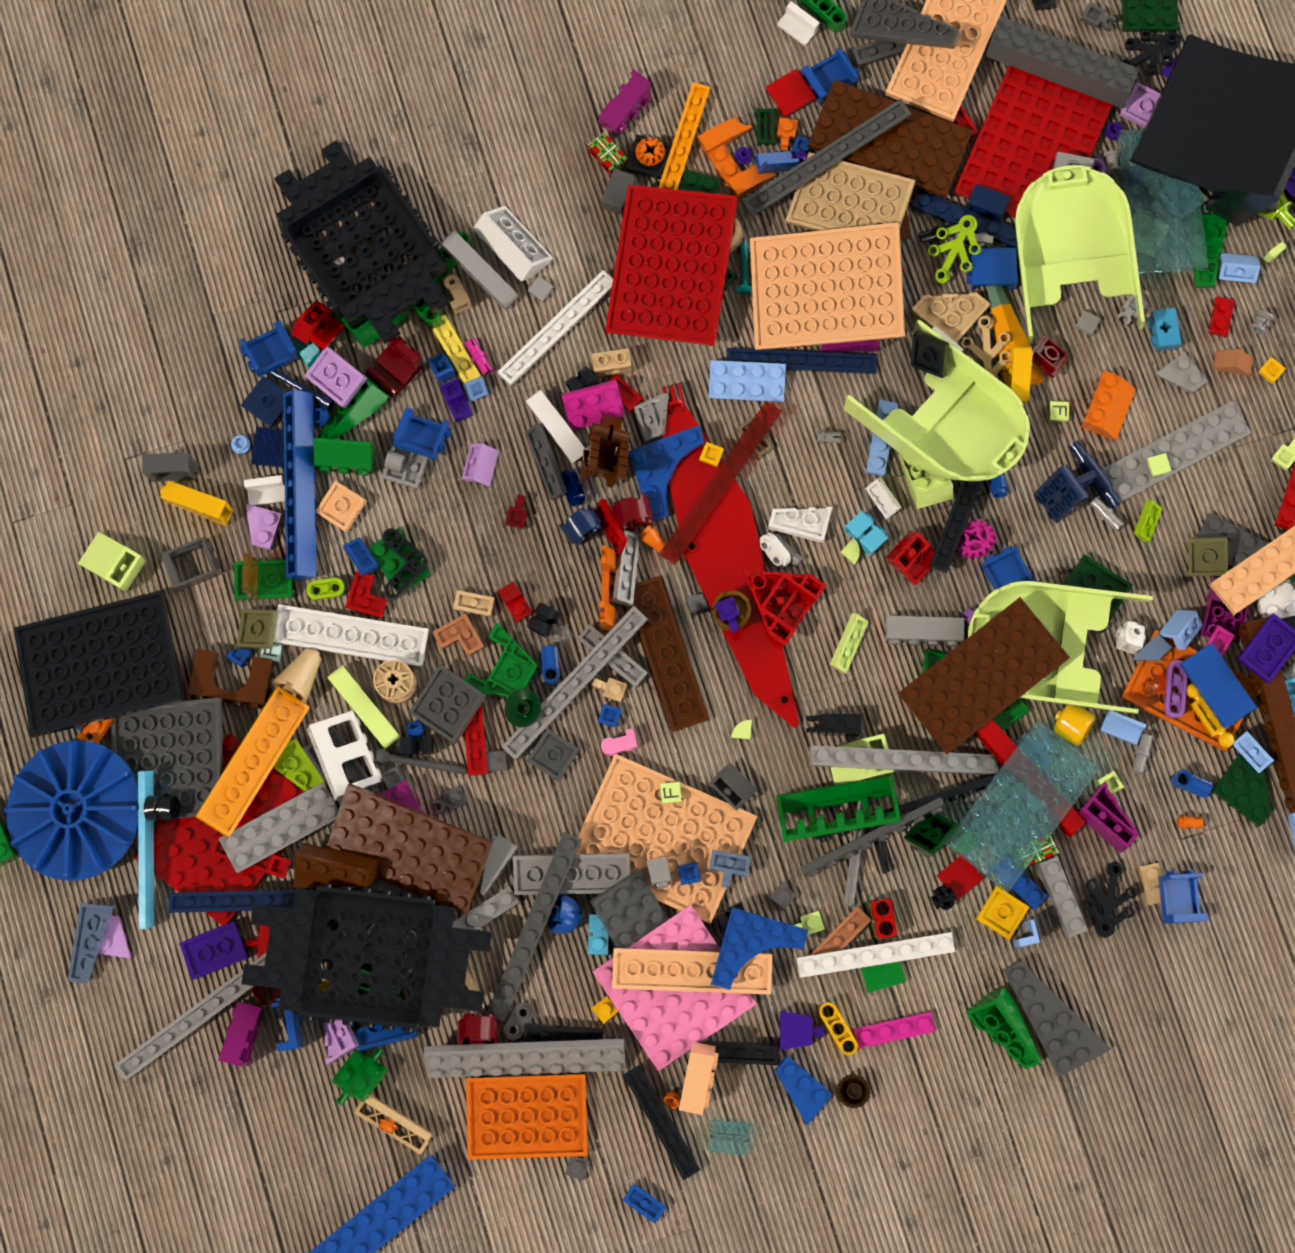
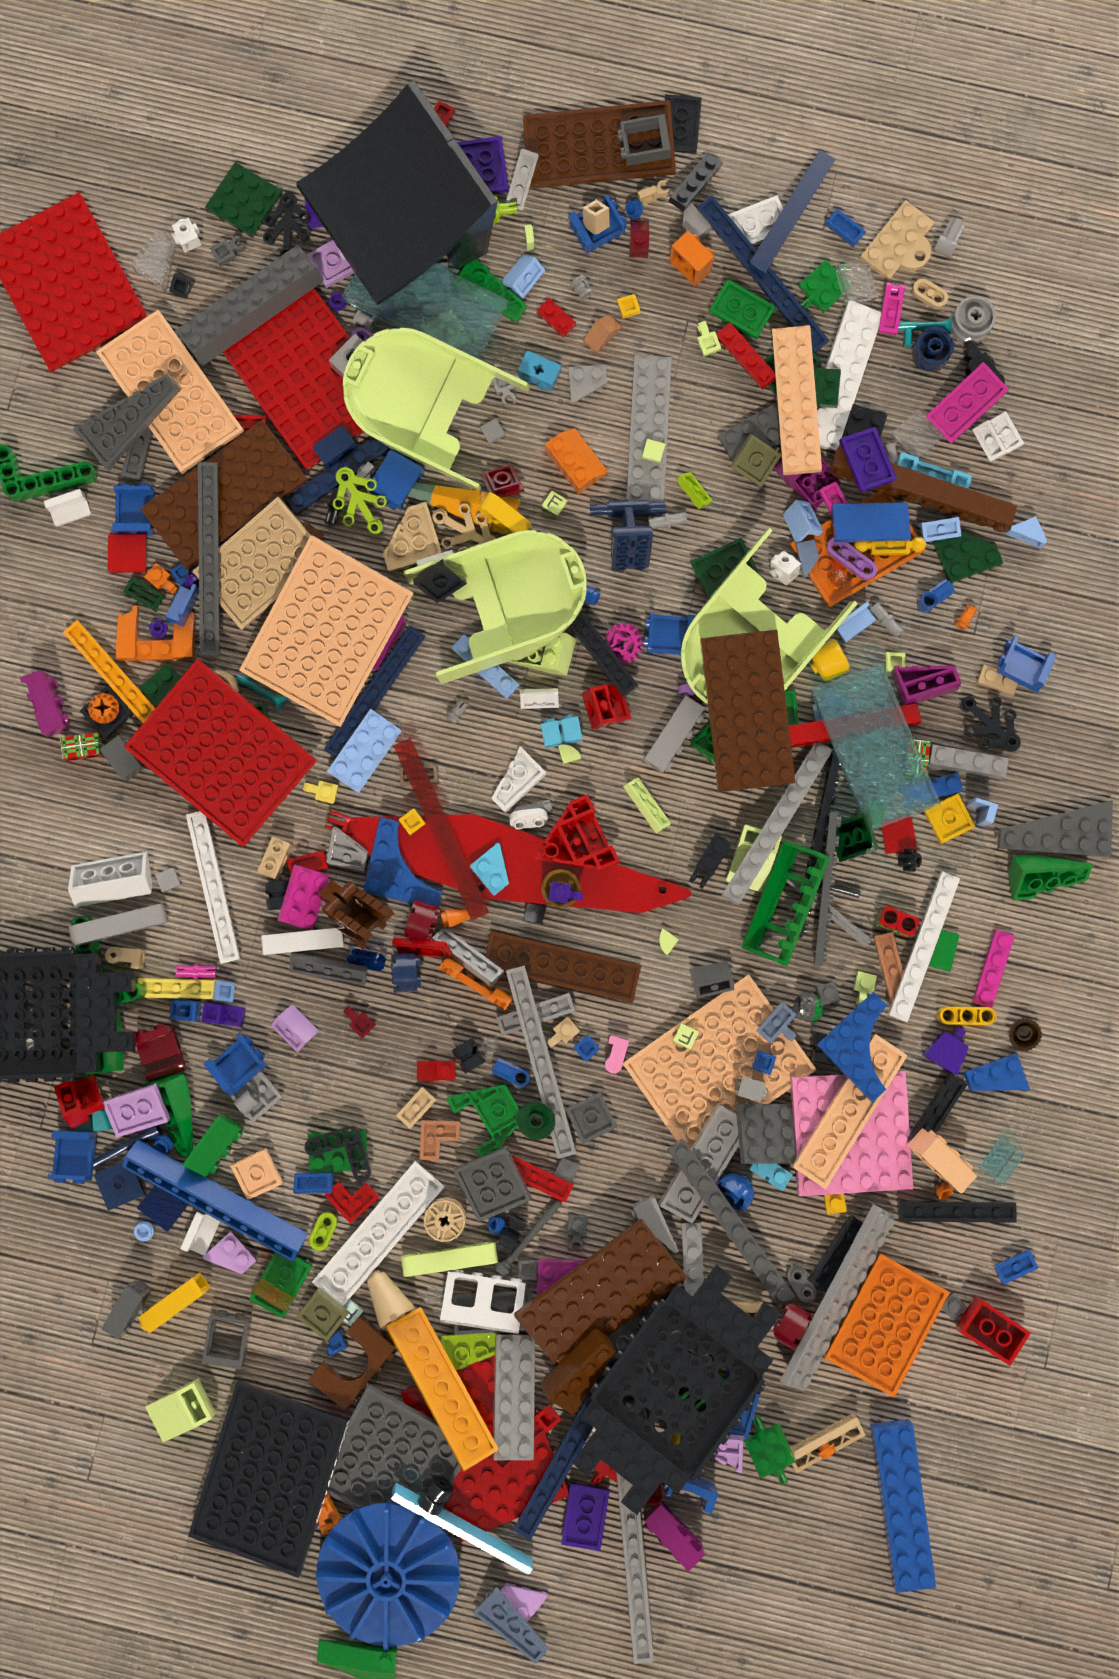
camera: 65 degrees left, 5 degrees up
none -> light yellow plate [303,781,339,804]
none -> medium azure wing [469,843,509,896]
none -> dark grey piece [792,992,823,1023]
none -> red brick [955,1295,1031,1366]

